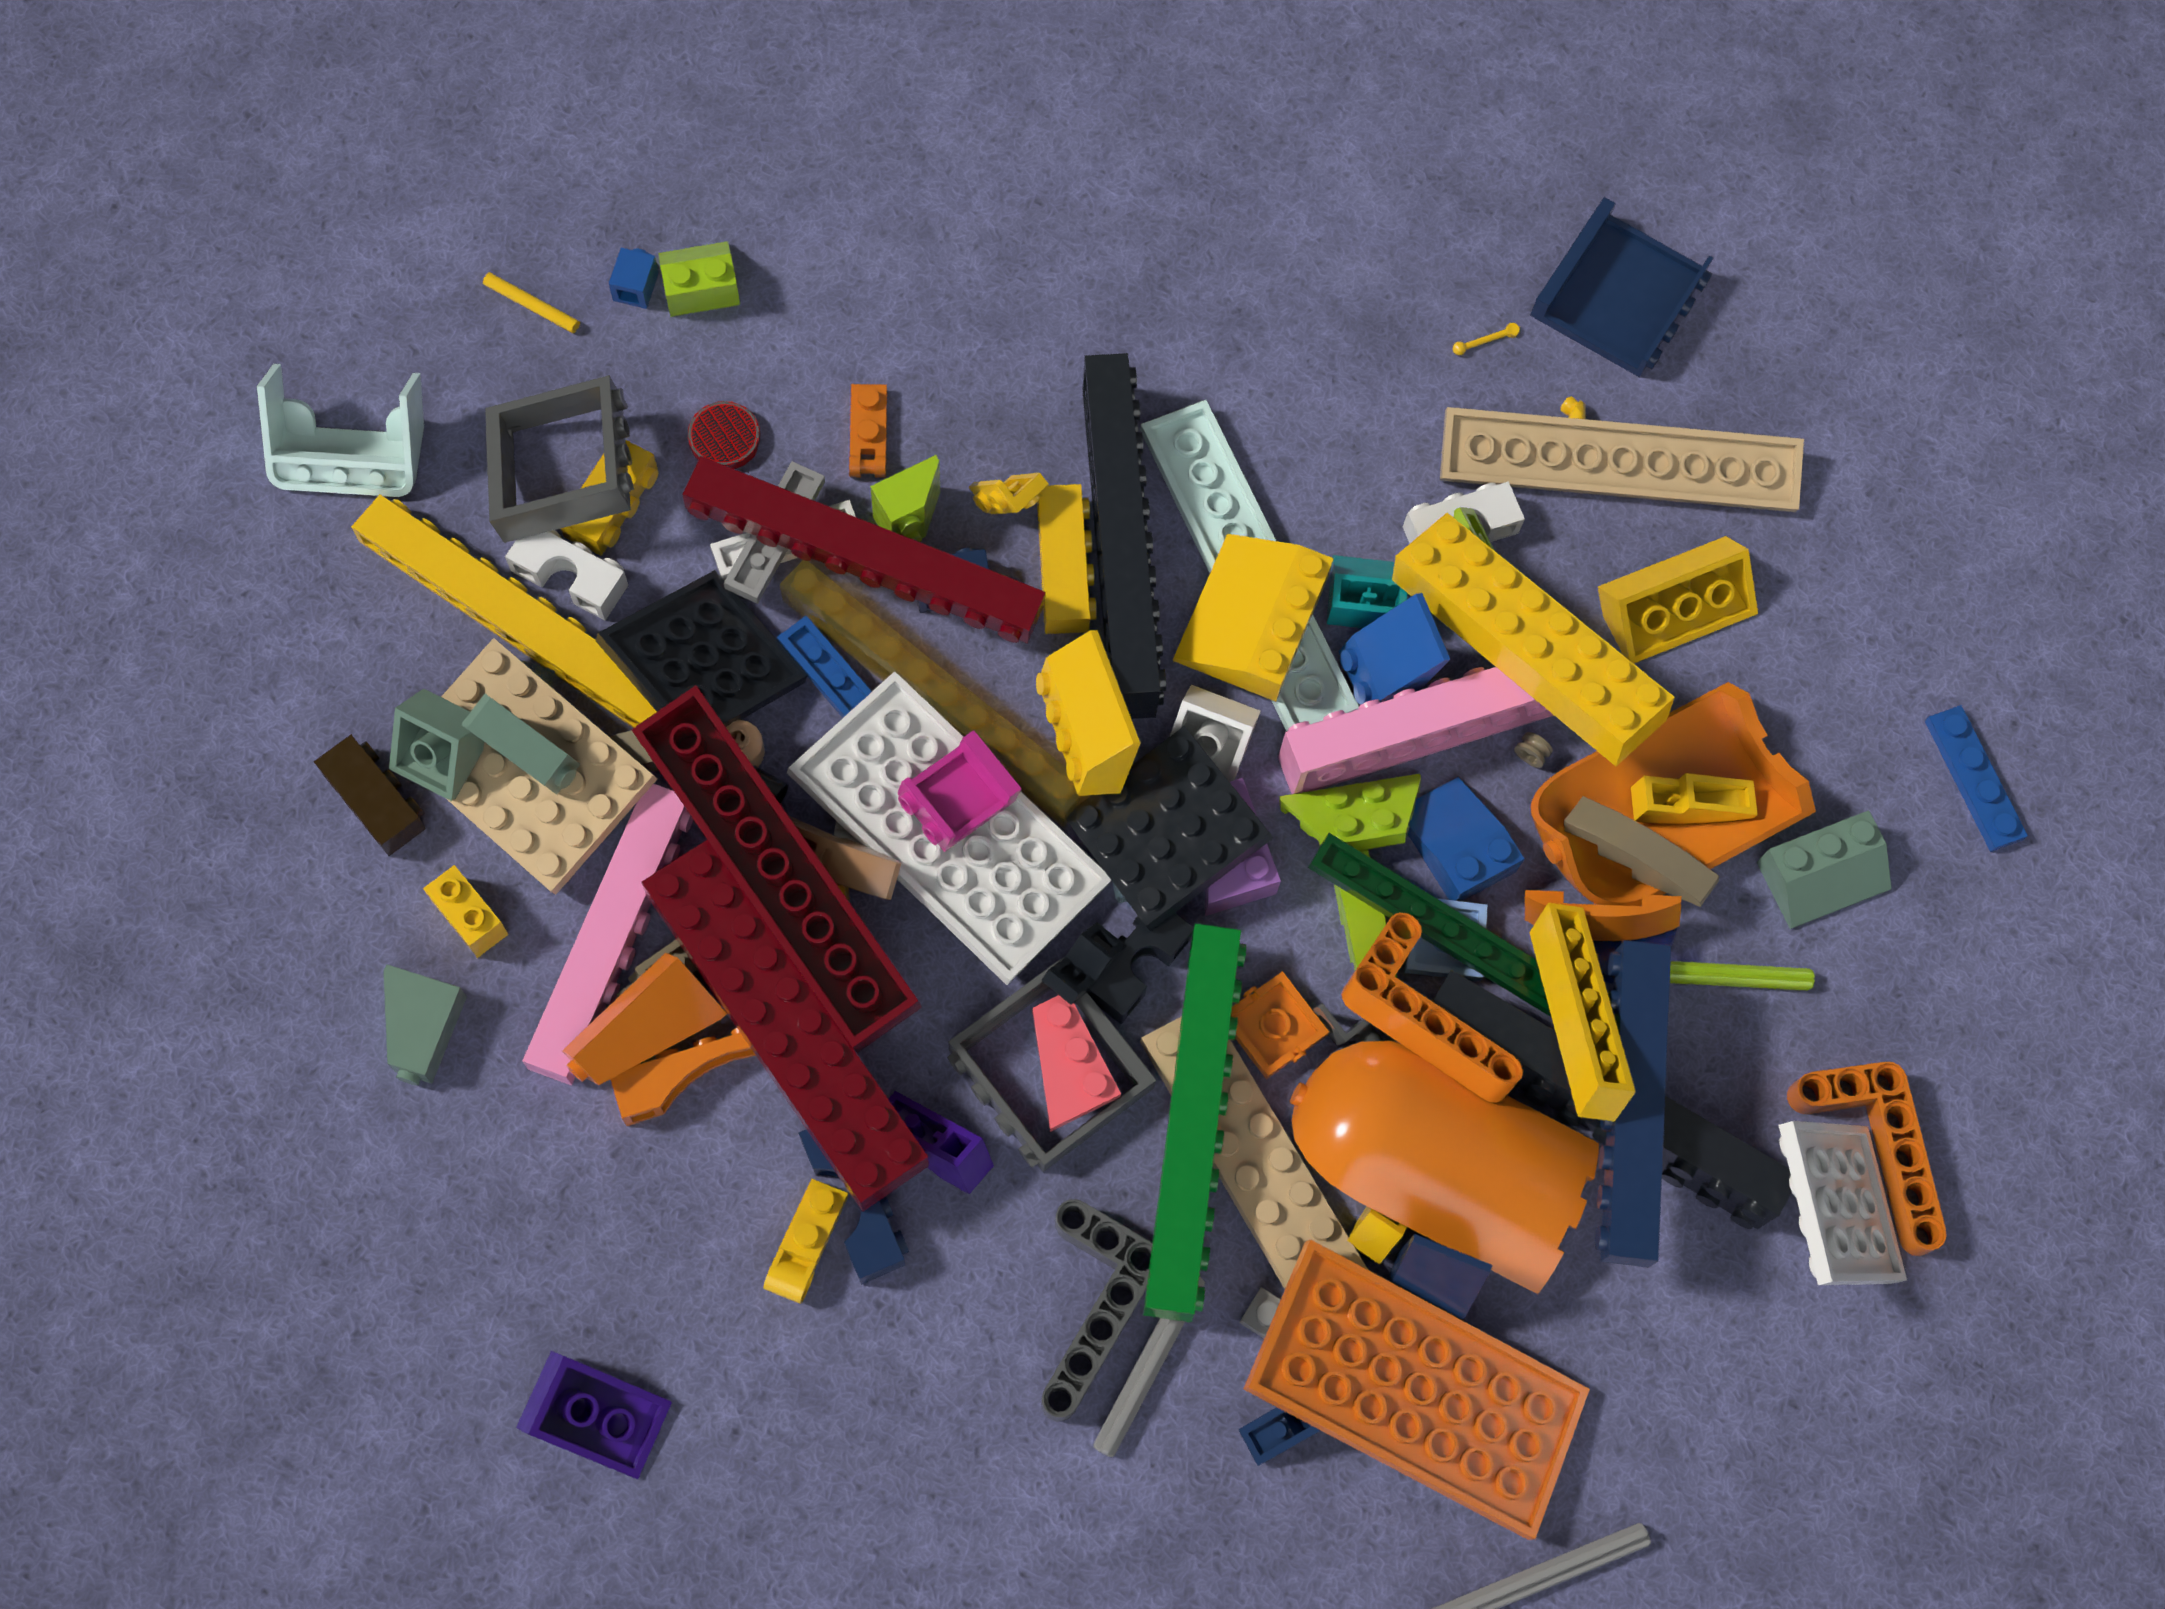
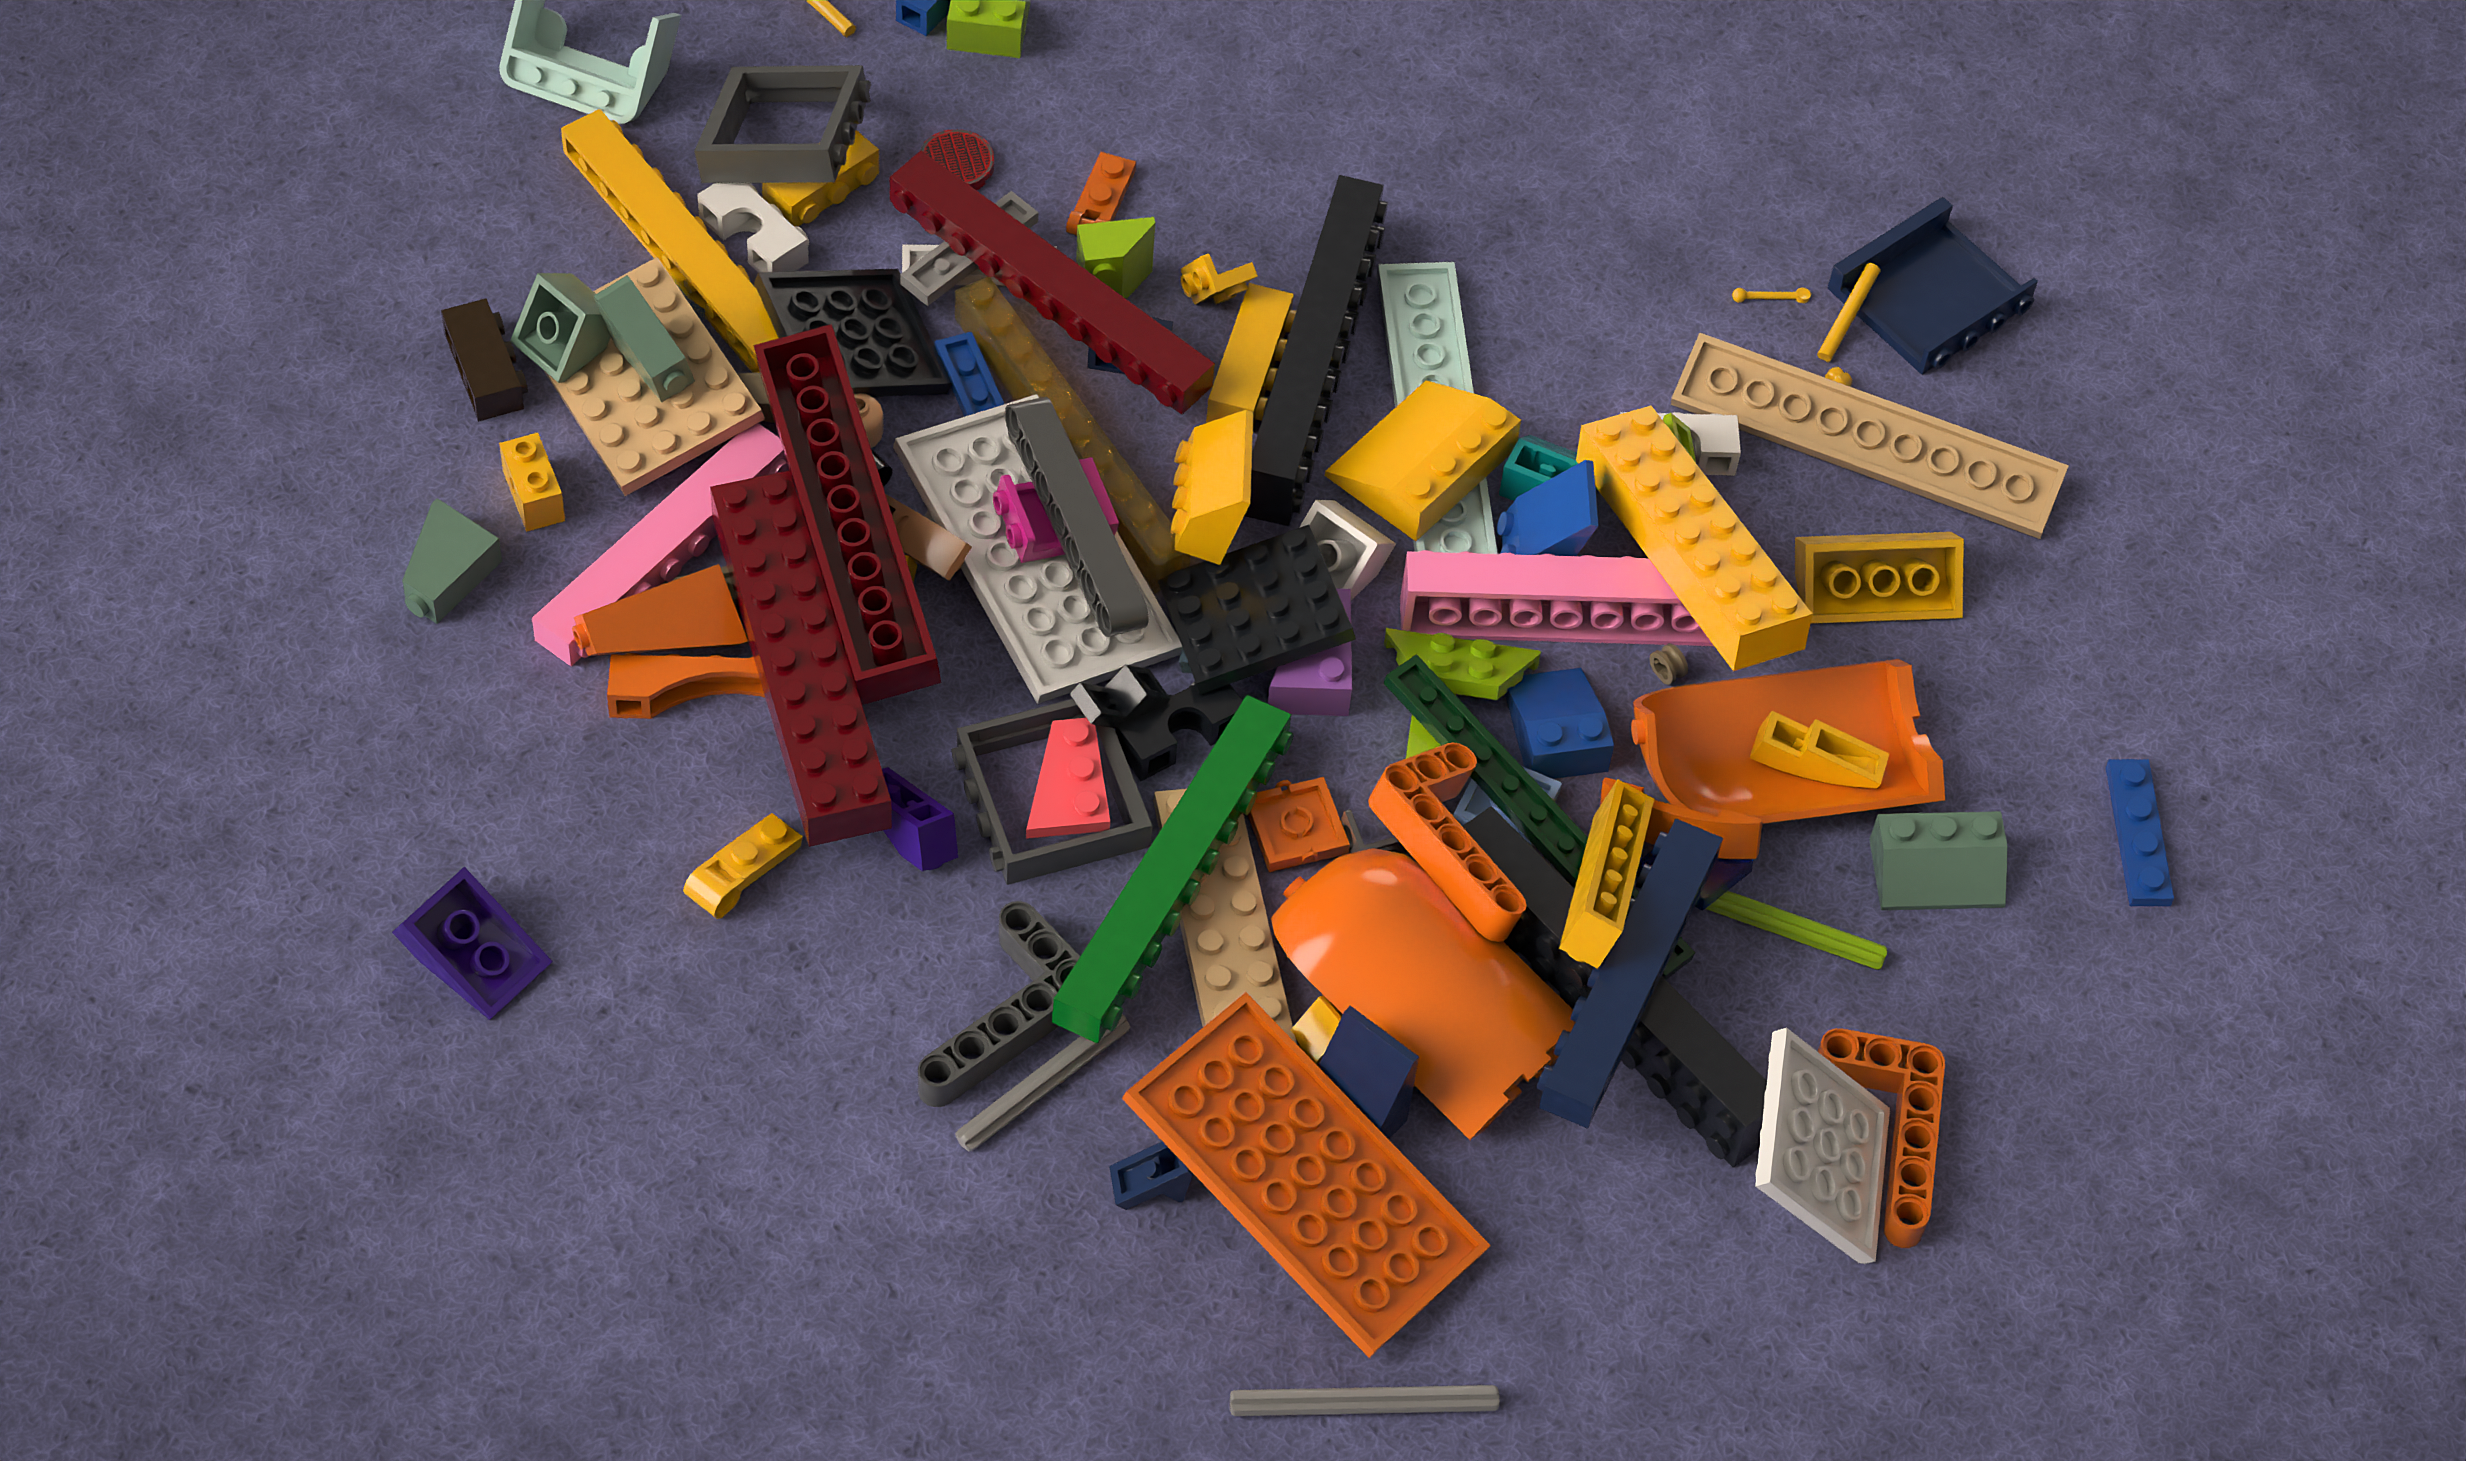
camera: 20 degrees right, 15 degrees down
dark blue arch [799,1130,909,1285] -> none
dark tan slope [1564,796,1719,907] -> none
none -> dark grey beam [1005,396,1149,637]
none -> yellow bar [1817,263,1880,362]

